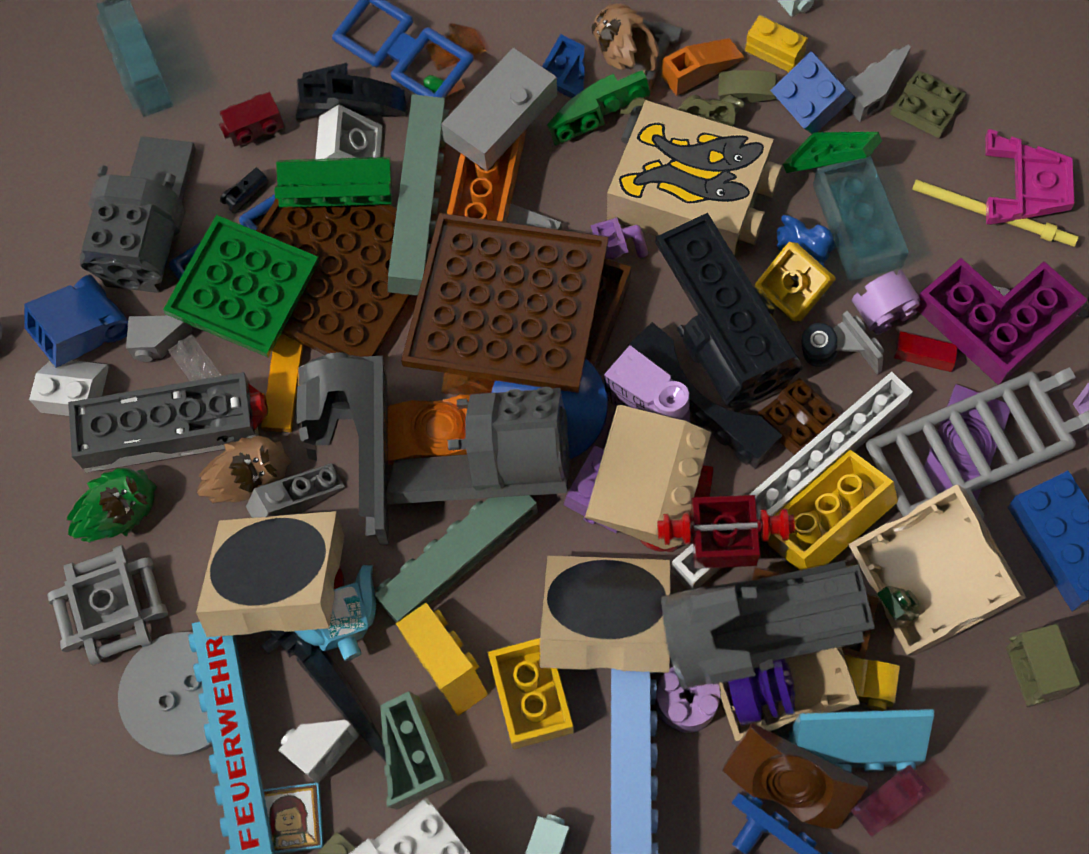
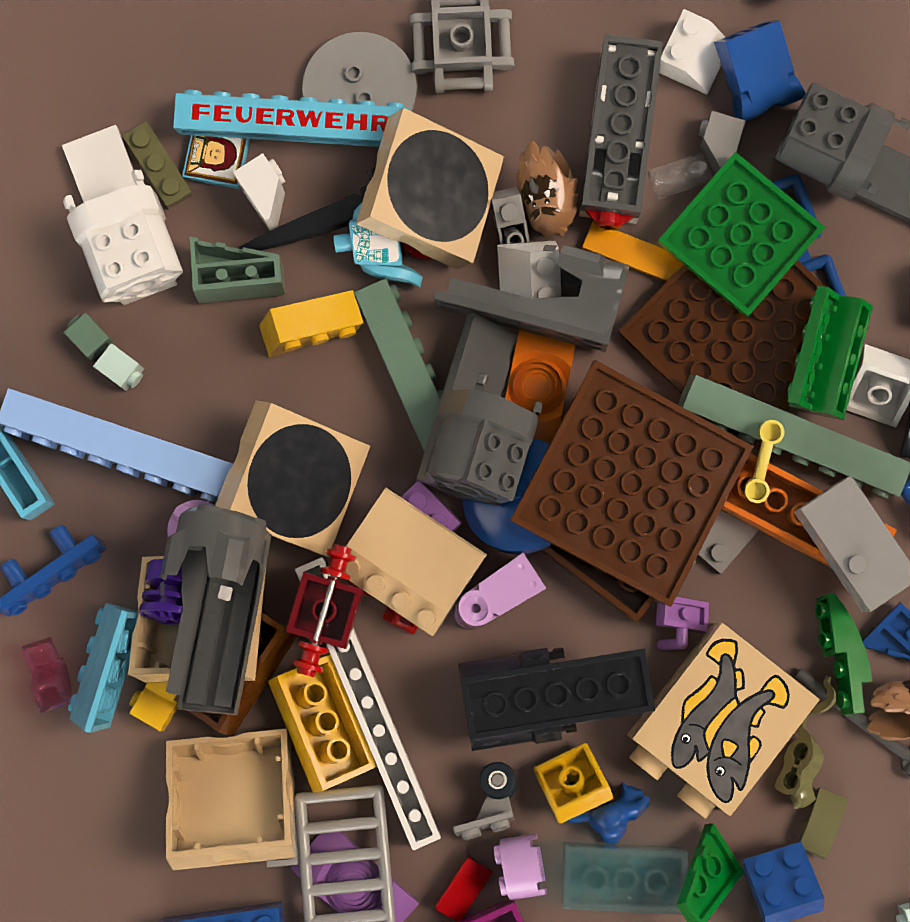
camera: 105 degrees right, 15 degrees up
green head [67,468,157,543] -> none
black bar [220,167,269,213] -> none
yellow brick [488,638,574,750] -> none
black arch [628,322,782,469] -> none
orange slope [662,38,744,96] -> none
reddish brown slope [722,723,869,830] -> none
yellow brick [745,15,808,72] -> none
reddish brown slope [757,378,840,455] -> none
dark green plate [877,586,921,621] -> none
olive brick [1006,624,1081,707] -> none
none -> white slope [497,241,561,299]
none -> light yellow bar [744,420,785,503]

